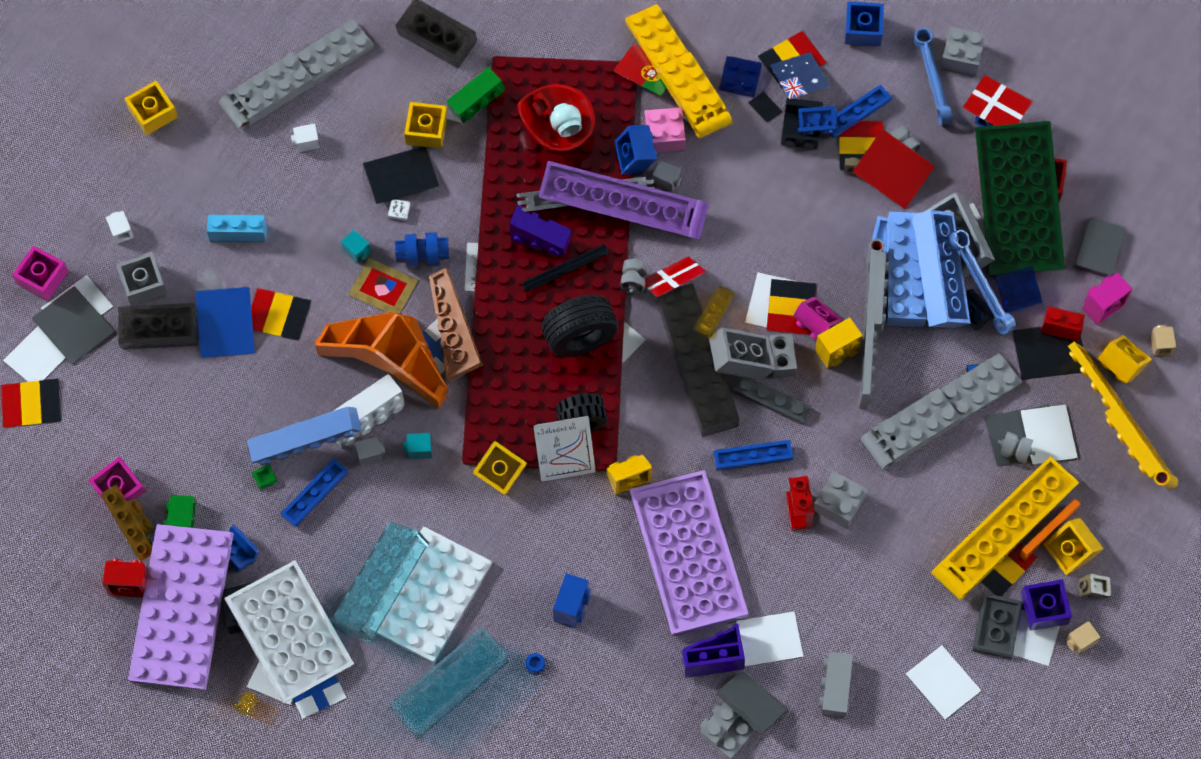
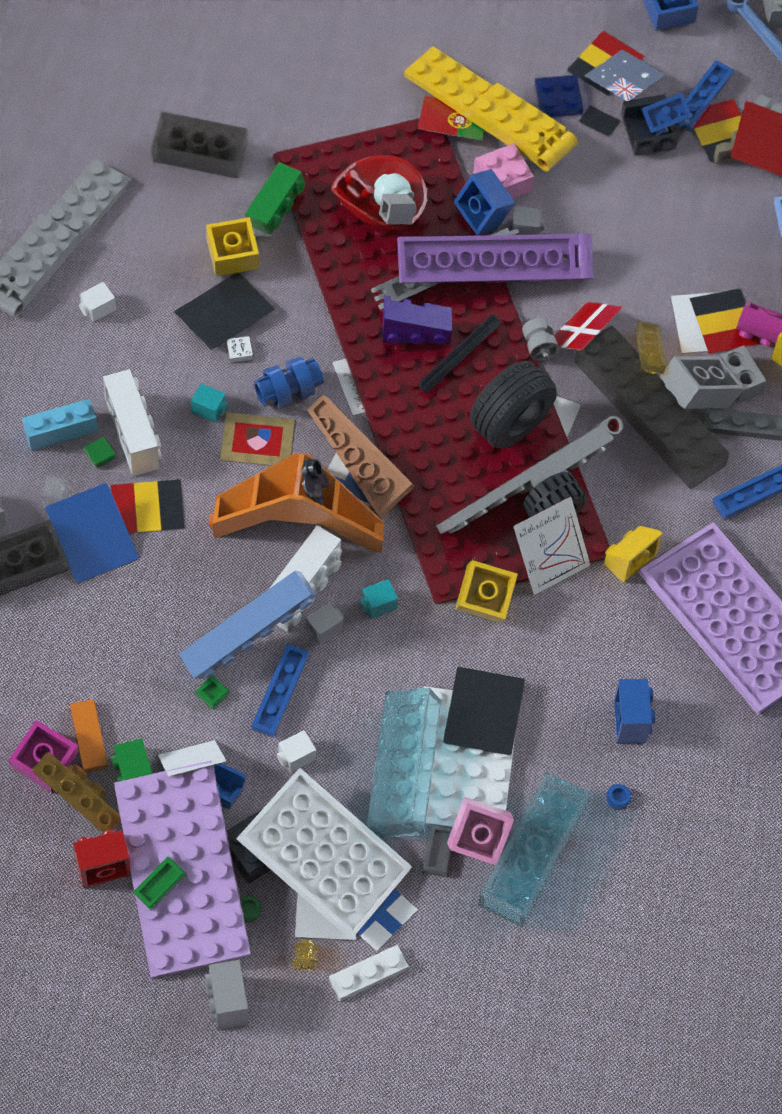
camera: 25 degrees left, 5 degrees down
none -> orange tile [70,699,108,772]
none -> green tile [84,437,116,468]
none -> white brick [103,369,162,476]
none -> green tile [132,856,187,911]
none -> white sticker [158,740,226,776]
none -> light grey brick [205,960,248,1030]
none -> green tile [240,895,261,922]
none -> white brick [277,730,316,773]
none -> black plate [302,458,330,505]
none -> white plate [329,945,409,1001]
none -> light grey brick [379,194,416,224]
none -> flat silver tile [422,824,452,878]
none -> light grey hinge [436,416,623,534]
none -> black sticker [443,667,525,755]
none -> bright pink brick [447,797,514,866]

